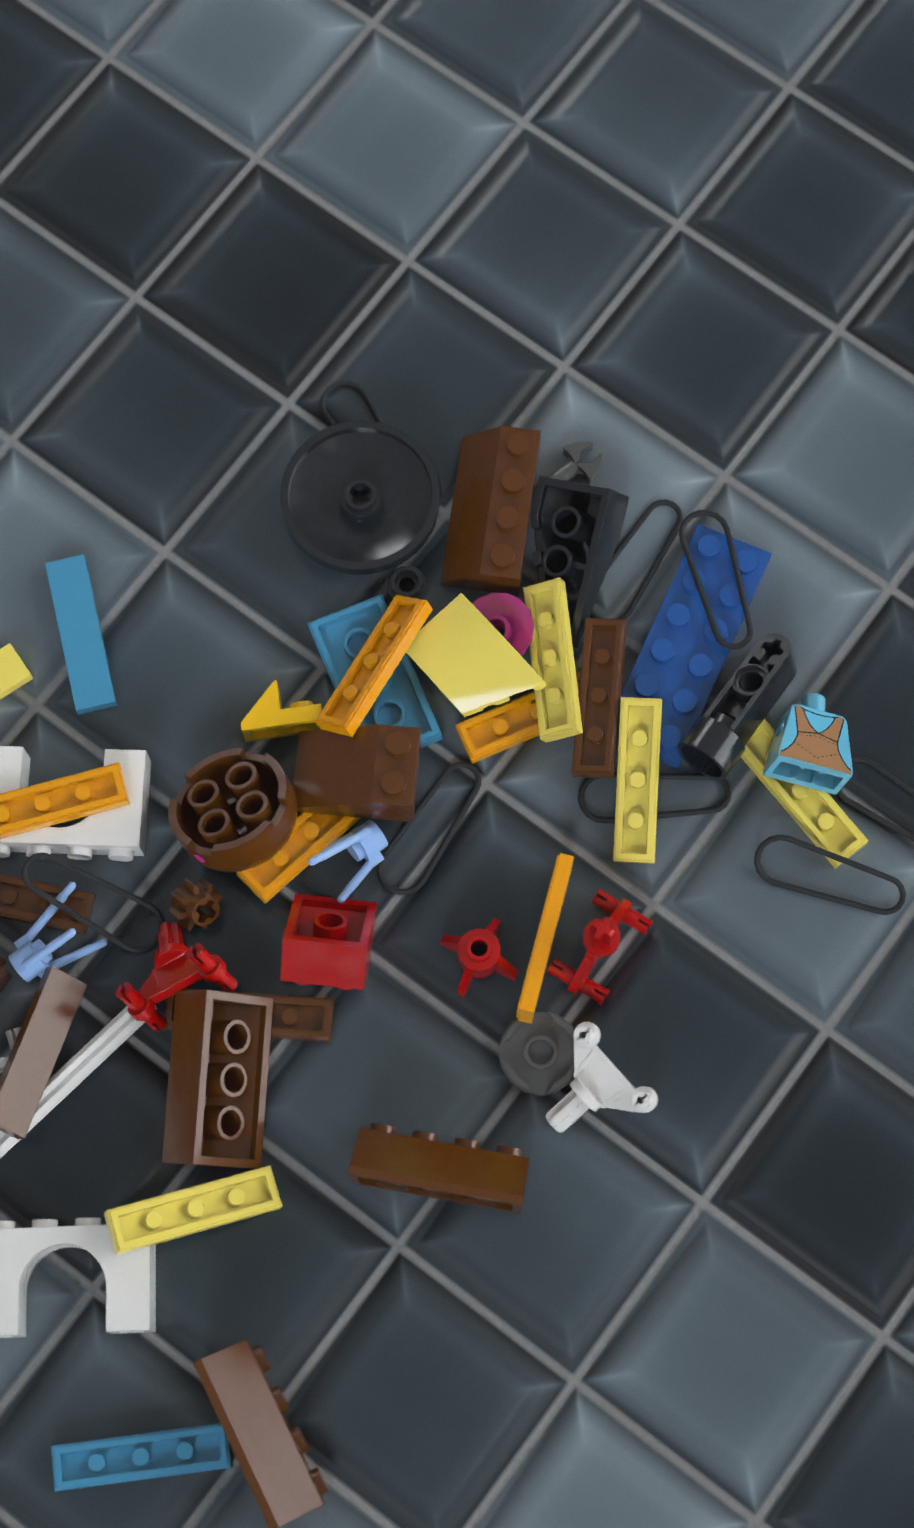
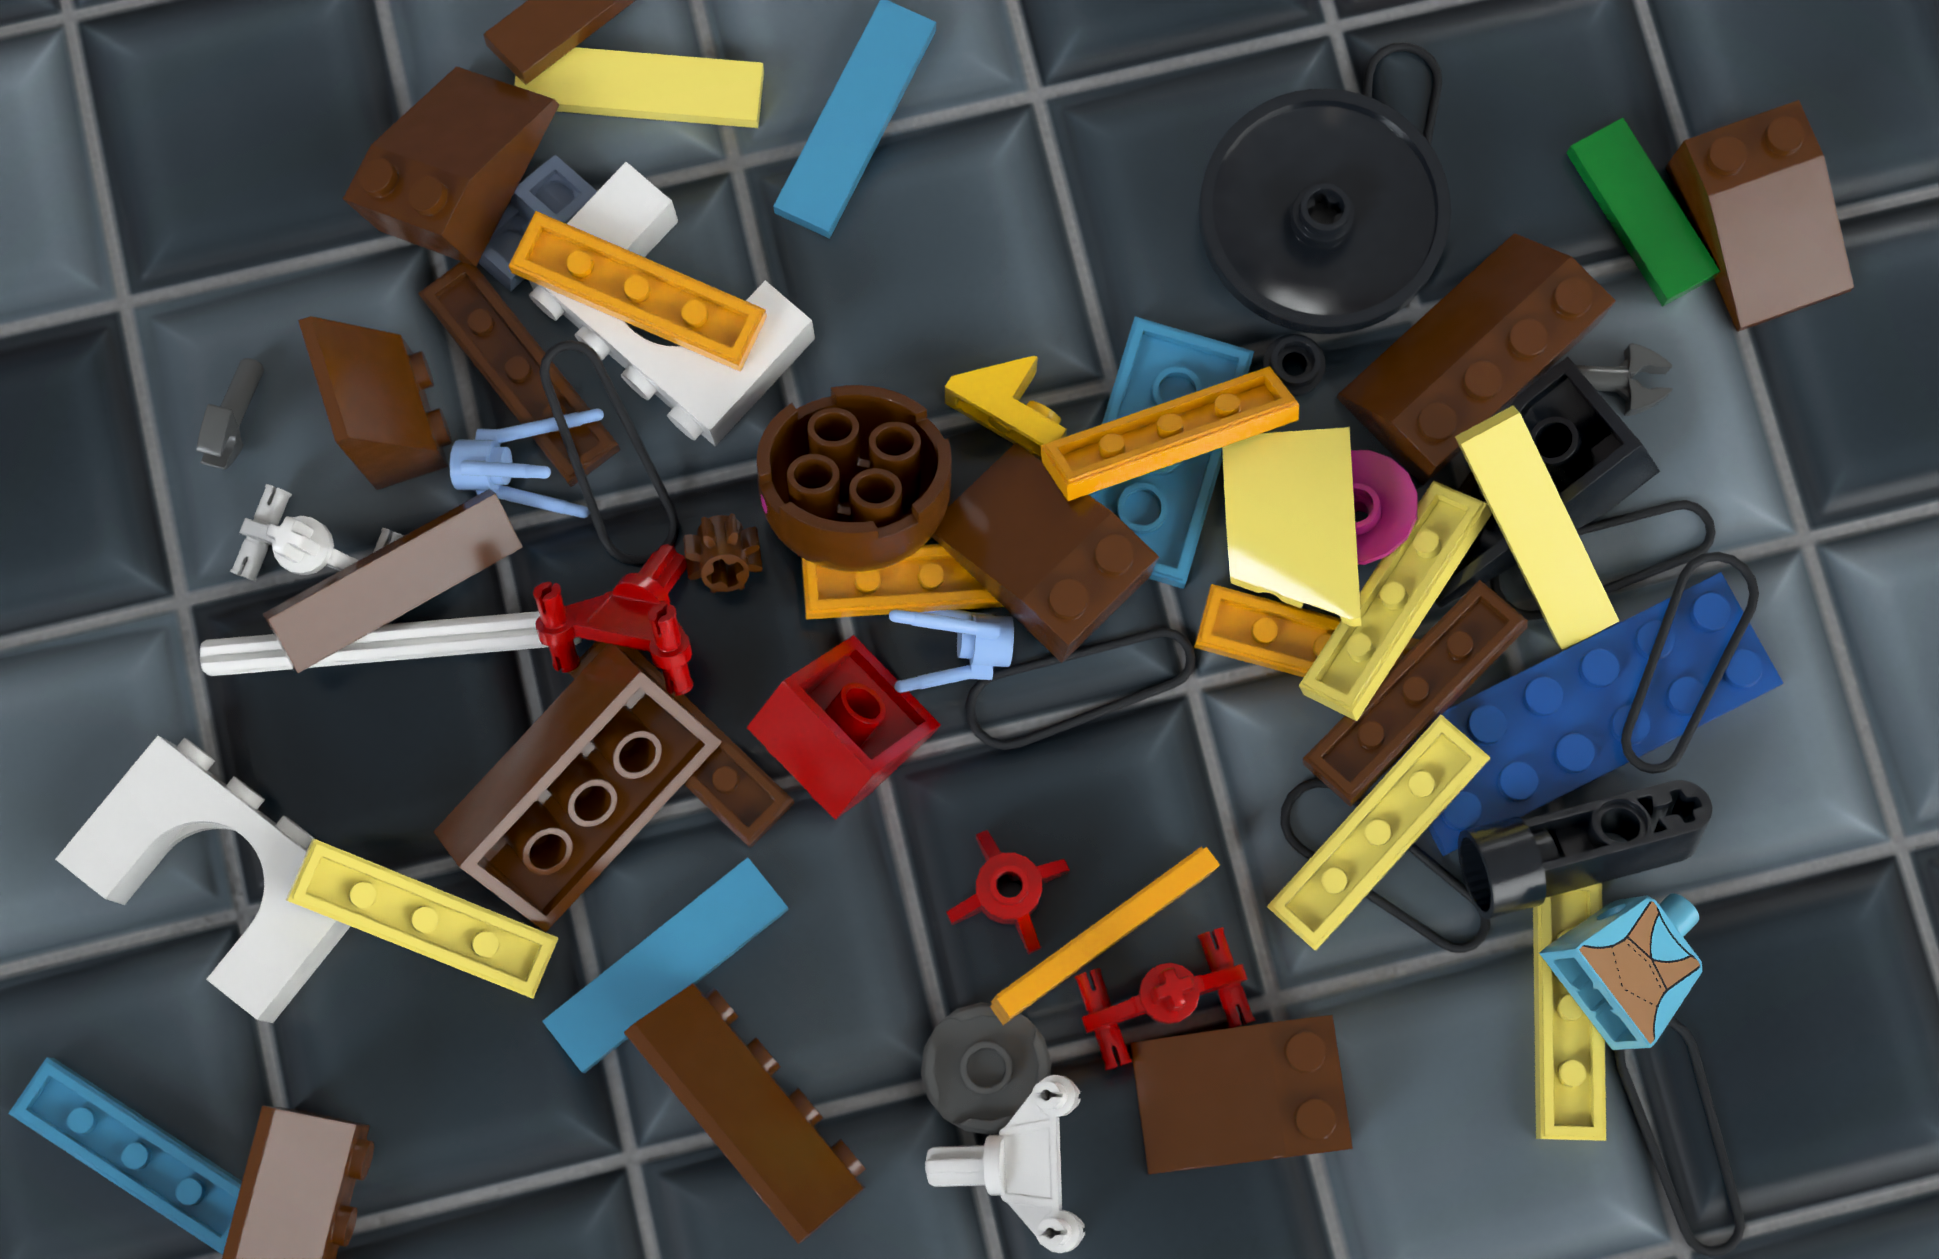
camera: 35 degrees right, 5 degrees up
black piece [754,834,906,915] -> none
none -> dark azure tile [542,857,789,1073]
none -> reddish brown slope [1130,1014,1353,1174]
none -> light yellow tile [1455,405,1619,651]
none -> green tile [1566,118,1721,307]
none -> slope [1666,100,1854,332]

